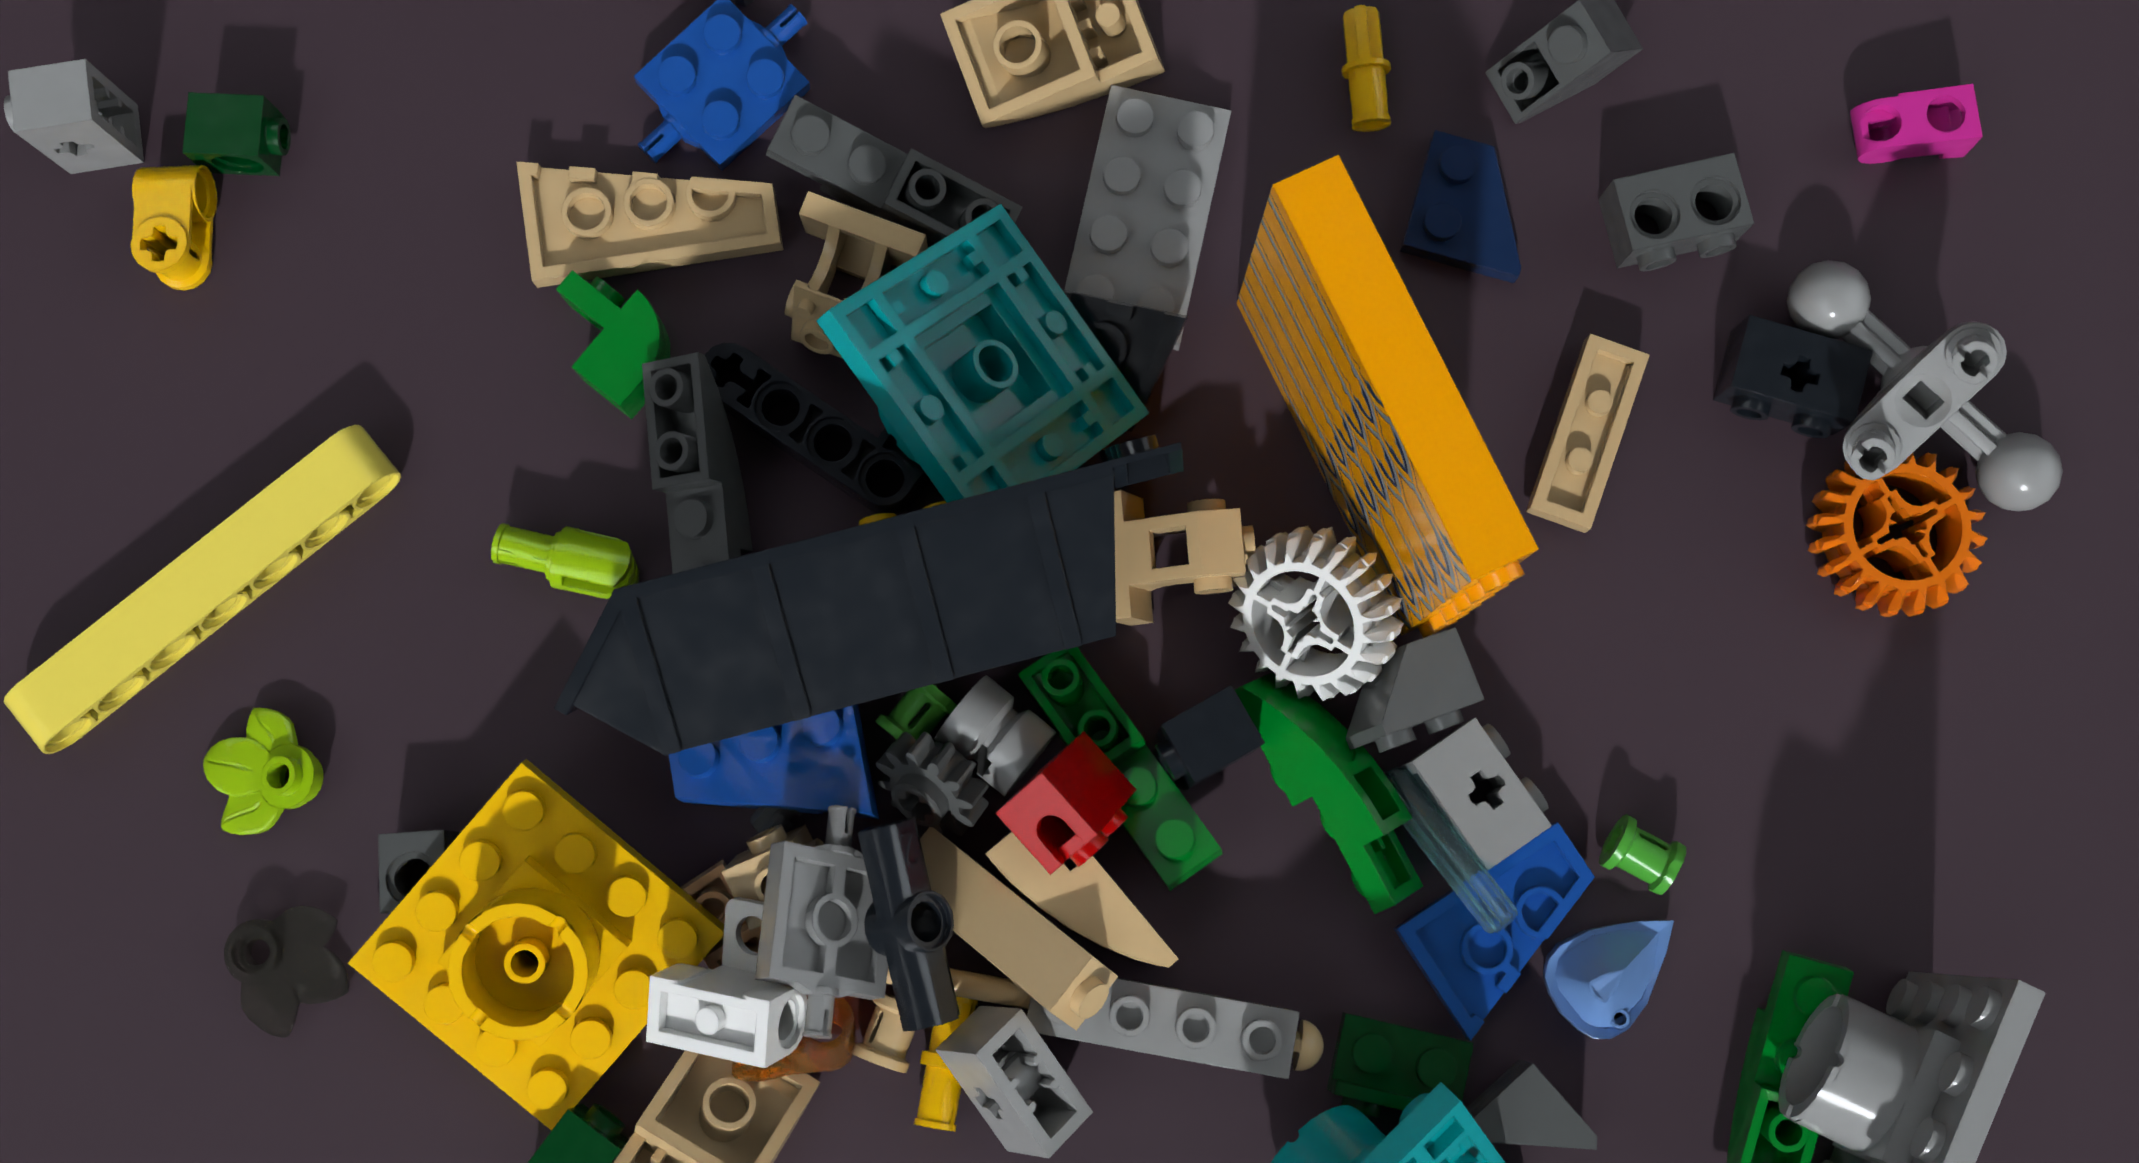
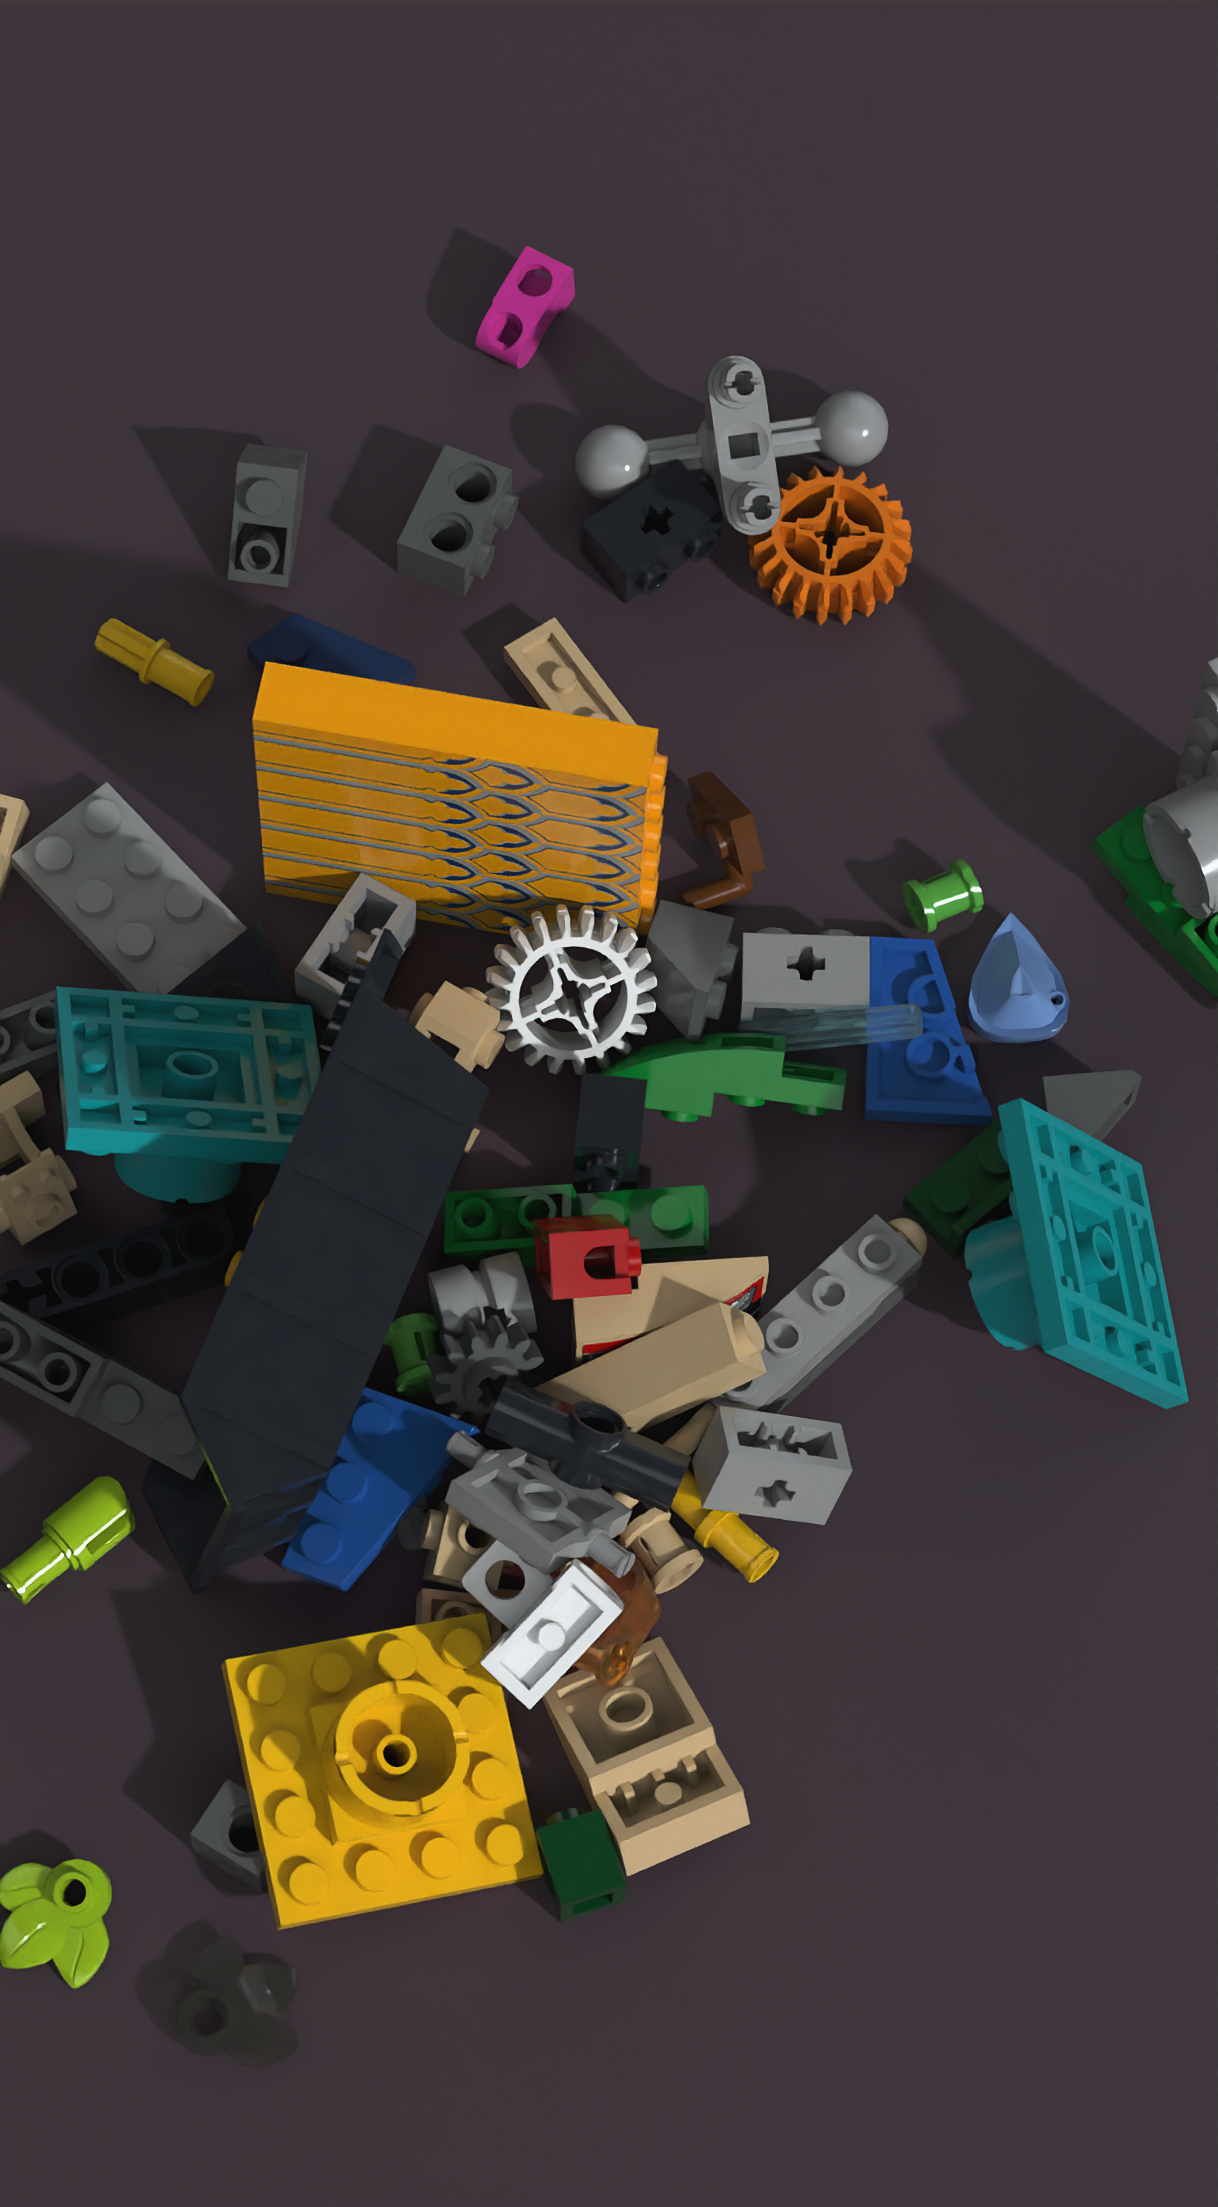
camera: 55 degrees left, 15 degrees down
none -> light grey brick [294,872,416,1021]
none -> reddish brown plate [679,770,766,910]

